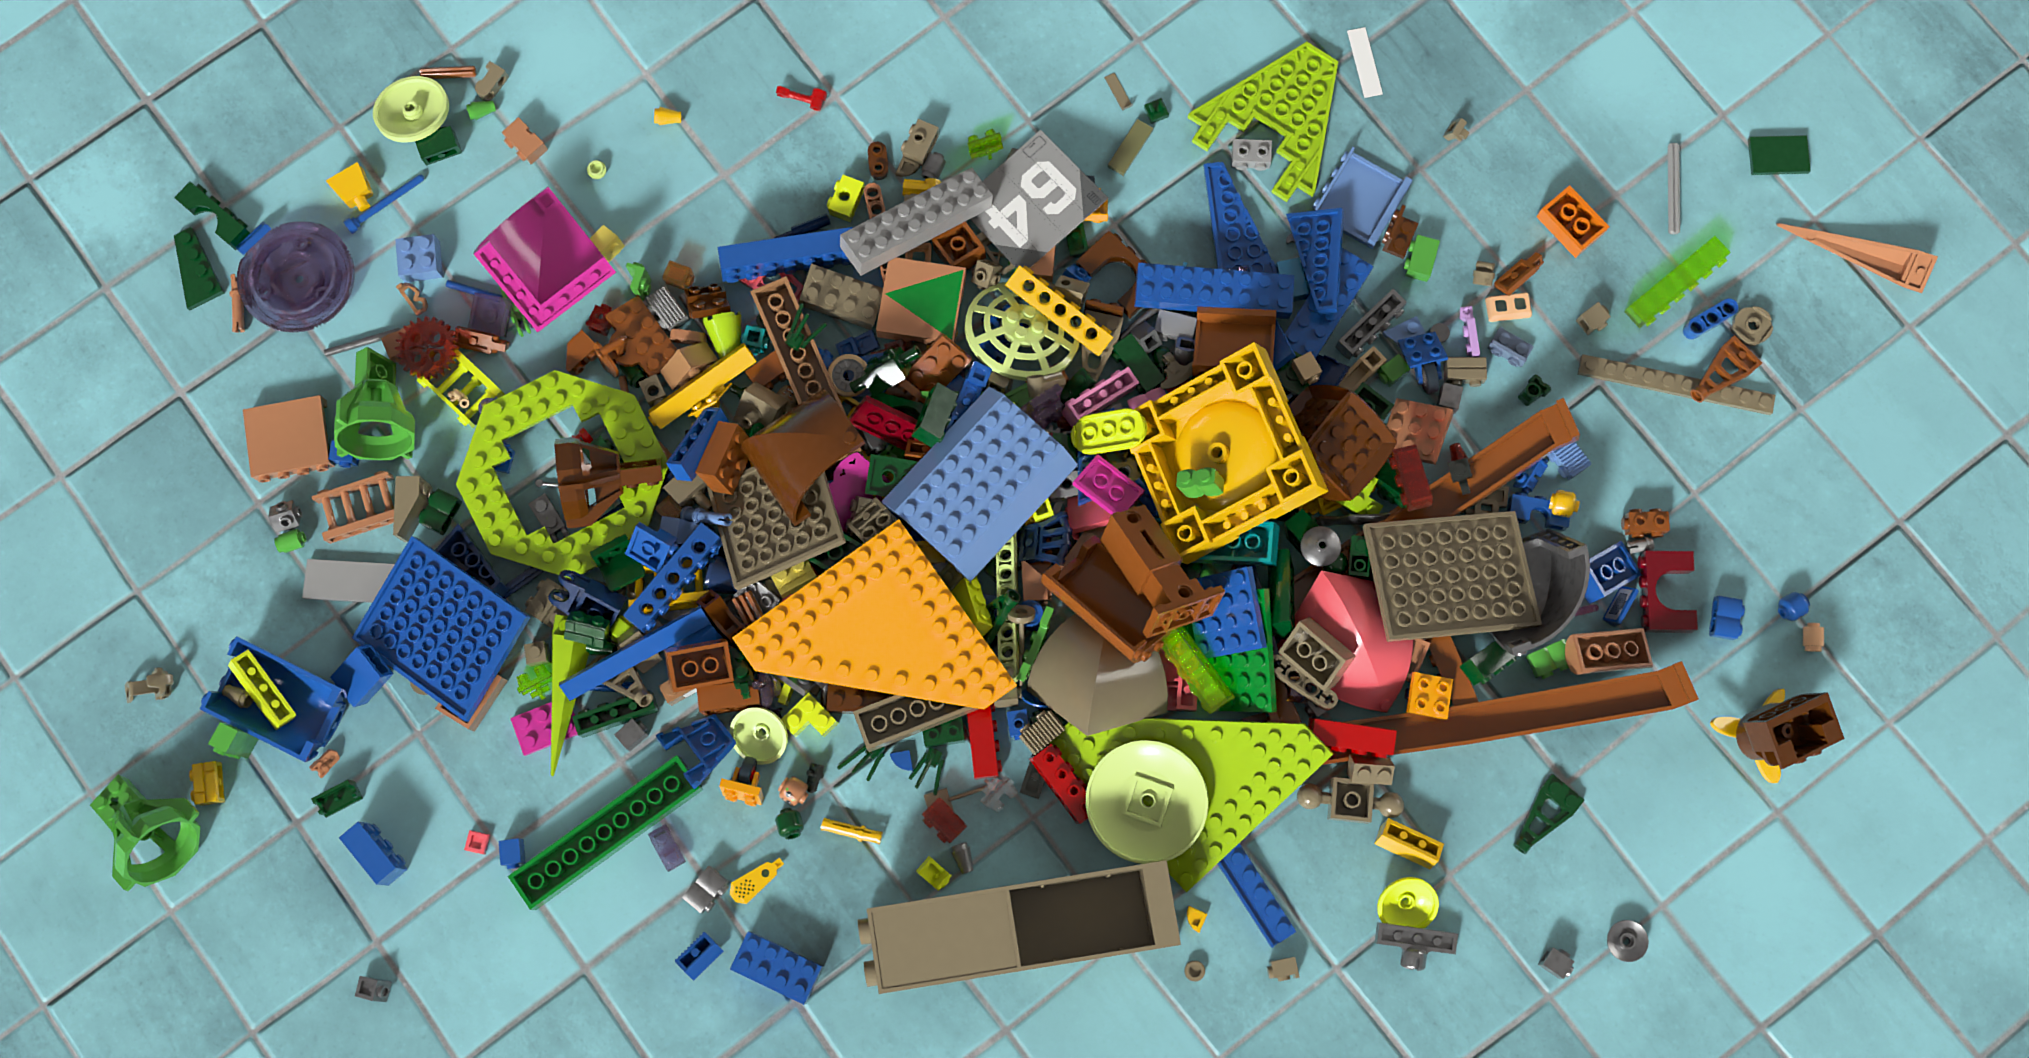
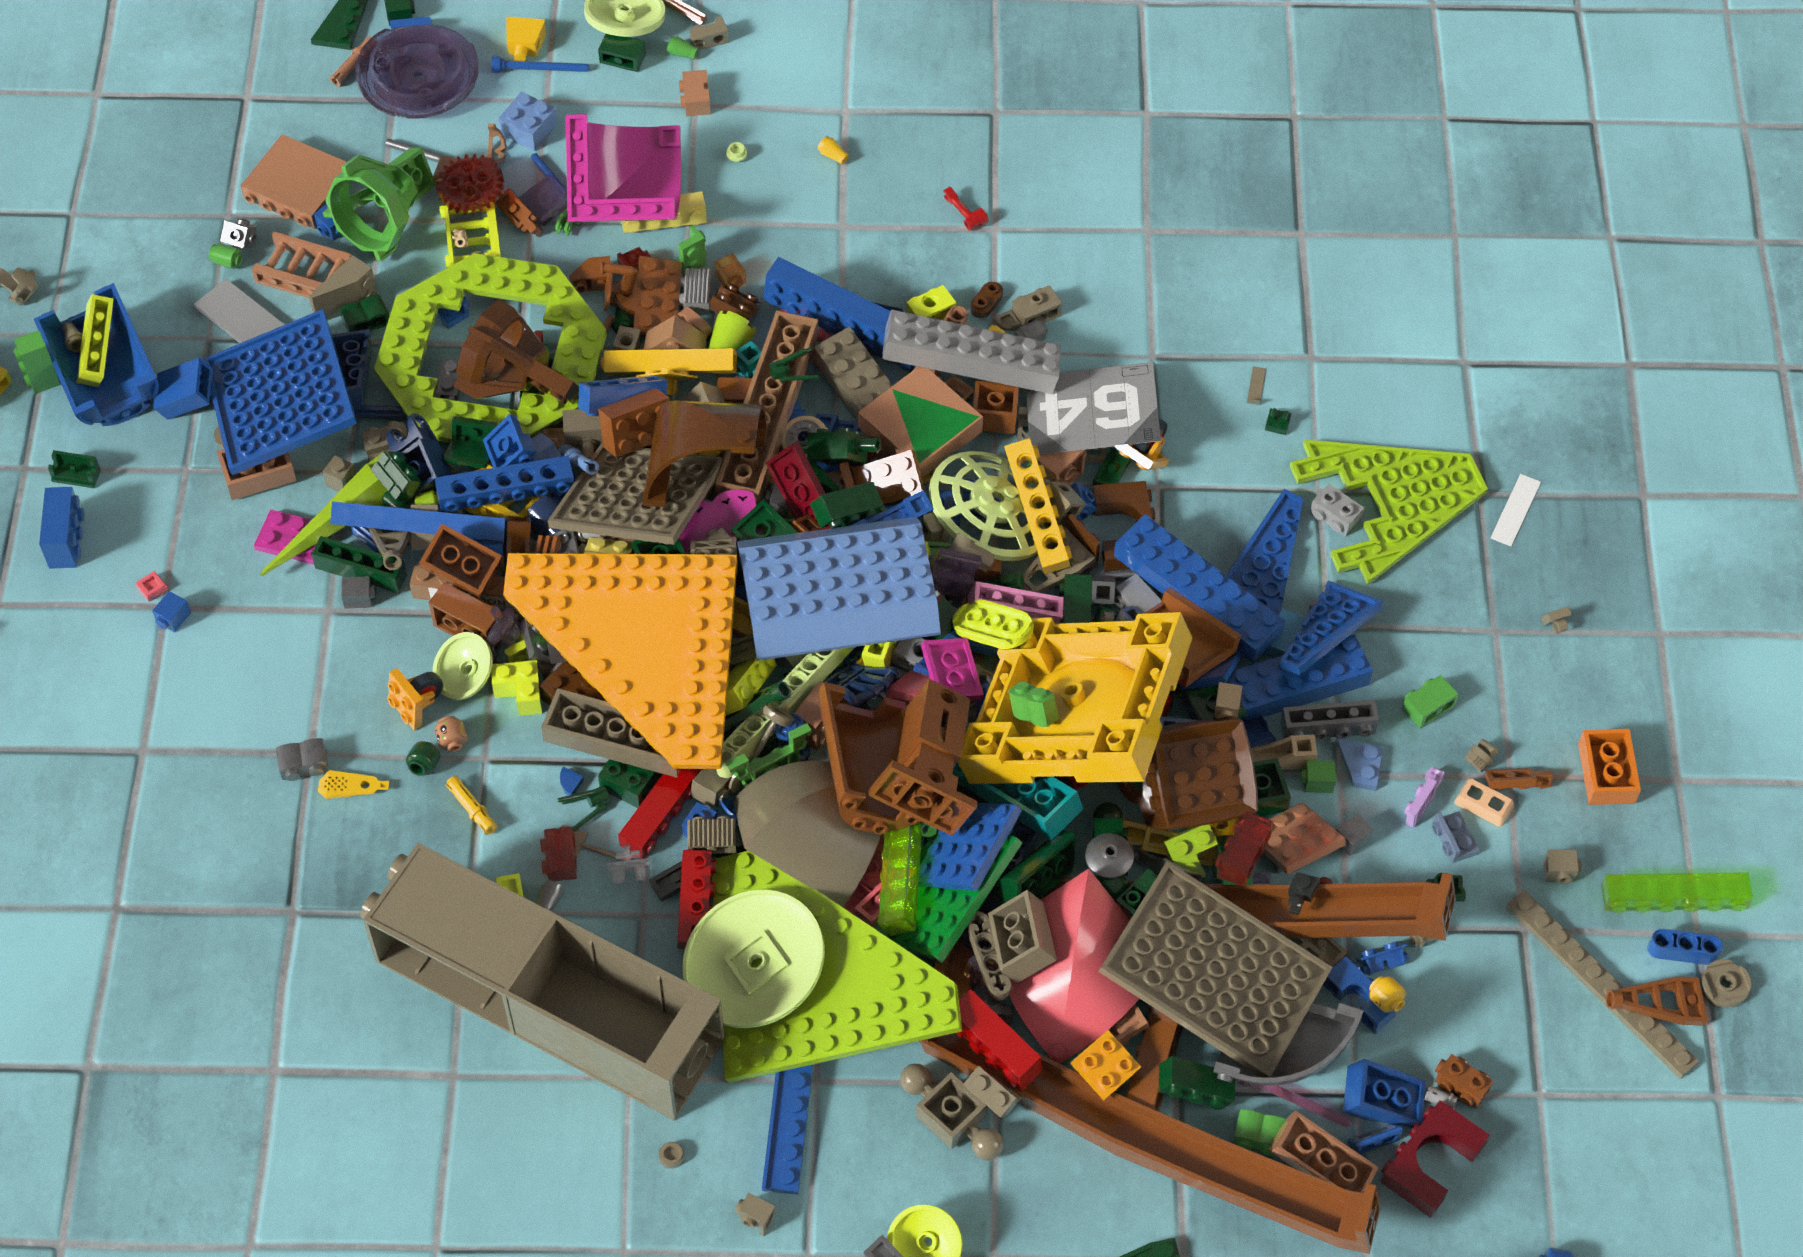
camera: 35 degrees right, 20 degrees down
nougat piece [309,749,340,778] -> none
green brick [508,755,703,910] -> none
clear neon green hips [516,664,552,700] -> none
clear purple slope [648,824,686,872] -> none
blue wing [655,714,737,789] -> none
blue brick [675,932,724,981] -> none
dark green hinge [729,647,755,699] -> none
blue brick [730,931,824,1005] -> none
pearl dark grey piece [806,763,824,793] -> none
dark green plant [837,745,885,781] -> none
clear neon green hips [967,129,1004,160] -> none
dark tan brick [971,259,1003,290] -> none
olive tile [1108,119,1154,176] -> none
yellow tile [1187,905,1207,933] -> none
medium blue panel [1312,147,1413,249] -> none
yellow brick [1374,818,1444,870] -> none
reddish brown bracket [1381,204,1419,259] -> none
blue plate [1398,331,1448,394] -> none
flat silver tile [1429,323,1450,343] -> none
dark tan brick [1443,357,1487,387] -> none
medium blue brick [1547,442,1591,480] -> none
light grey axle [1668,143,1680,235] -> none
blue brick [1709,596,1745,640] -> none

